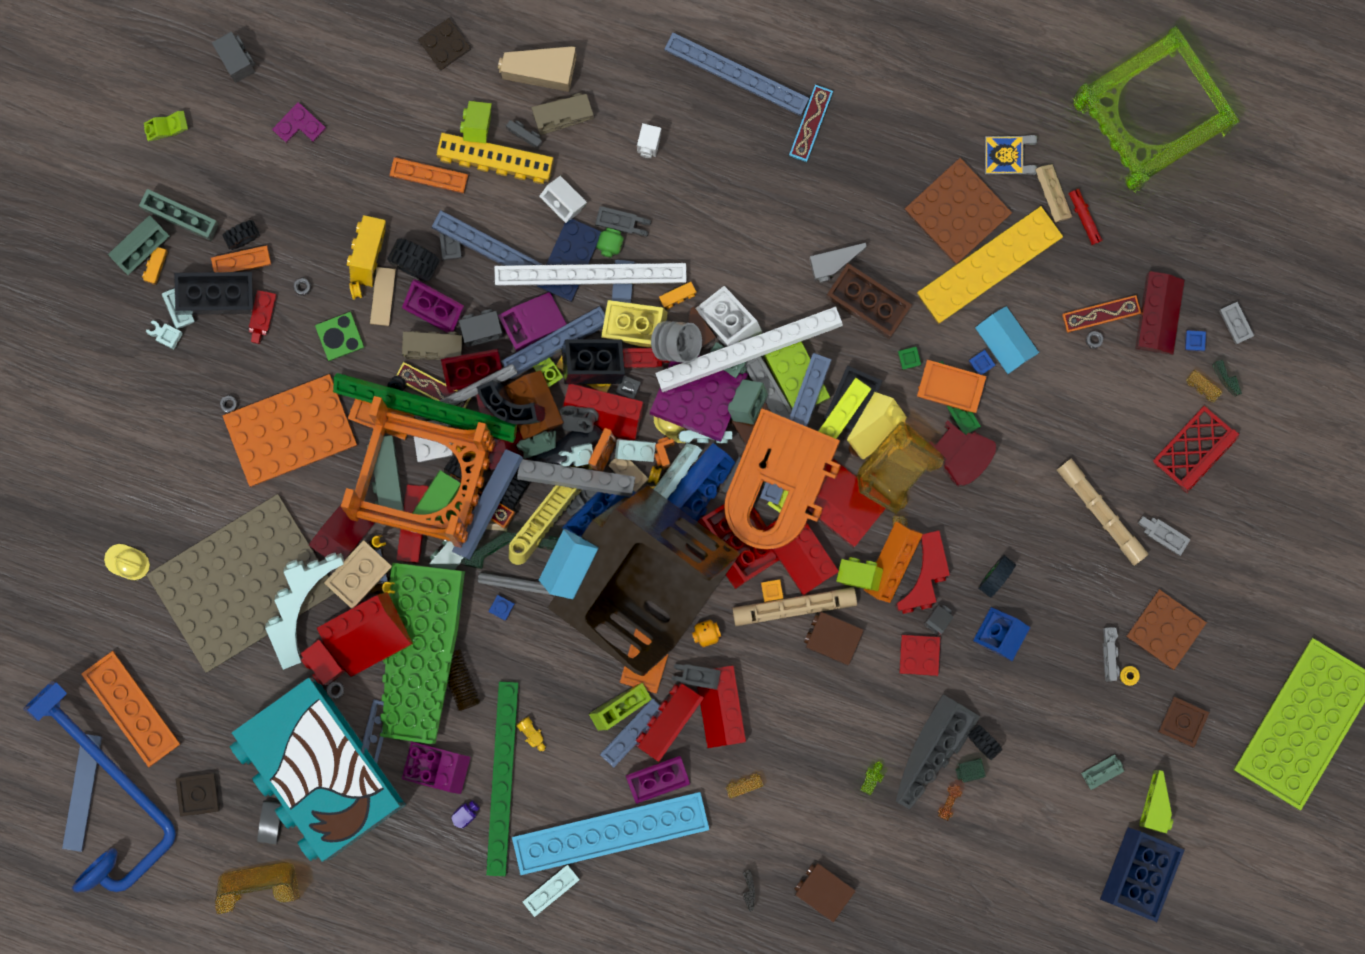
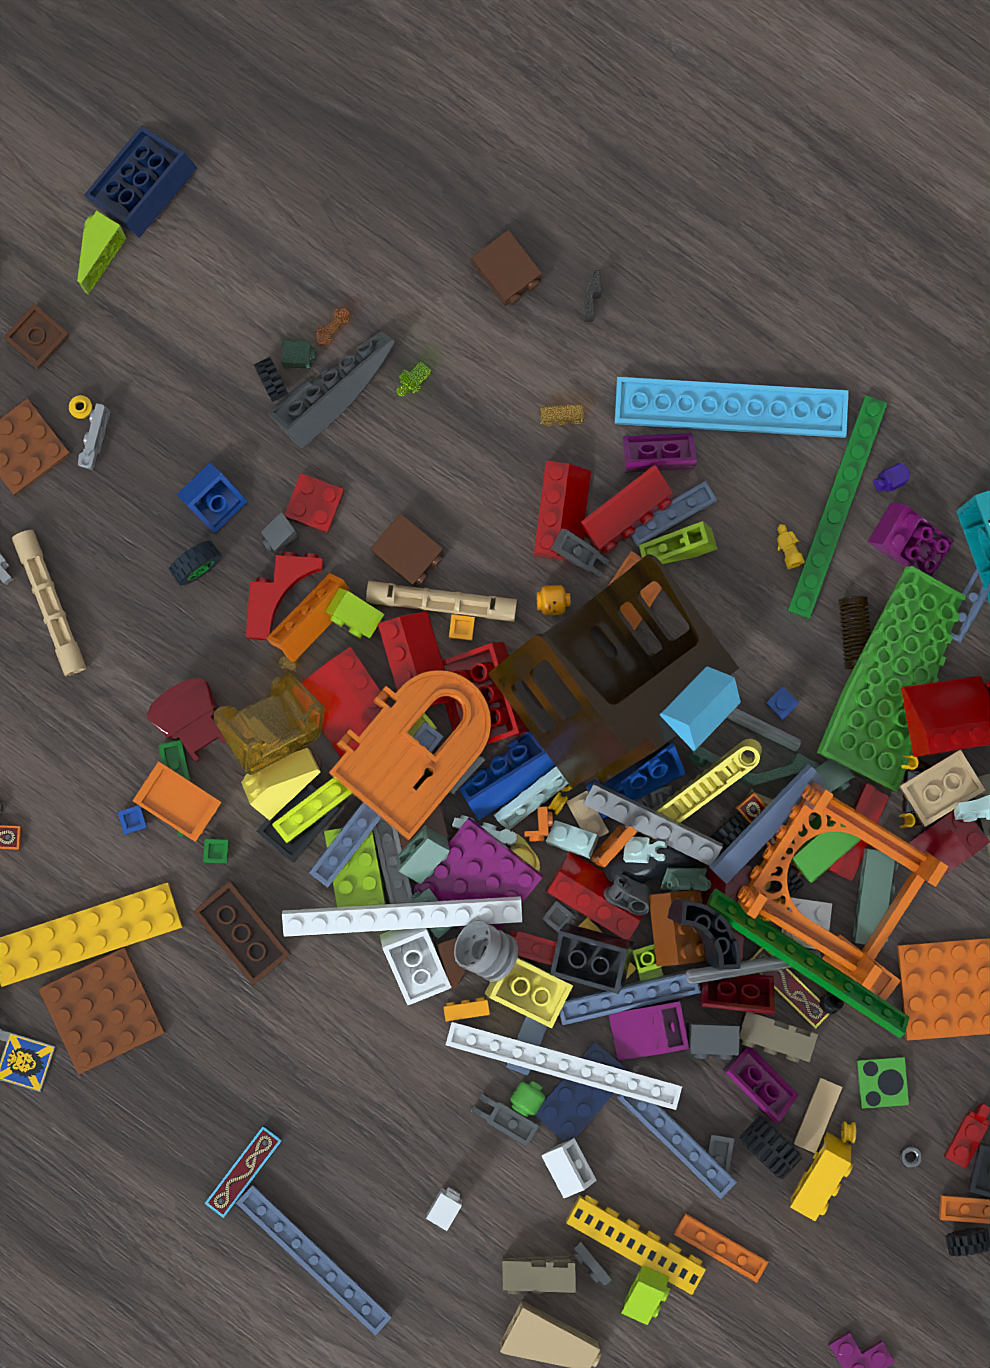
camera: 165 degrees left, 0 degrees up
light aqua plate [523,865,580,917] -> none
light grey slope [809,243,866,283] -> none
medium azure slope [975,306,1039,374] -> none
sand green hinge [1081,755,1124,790] -> none

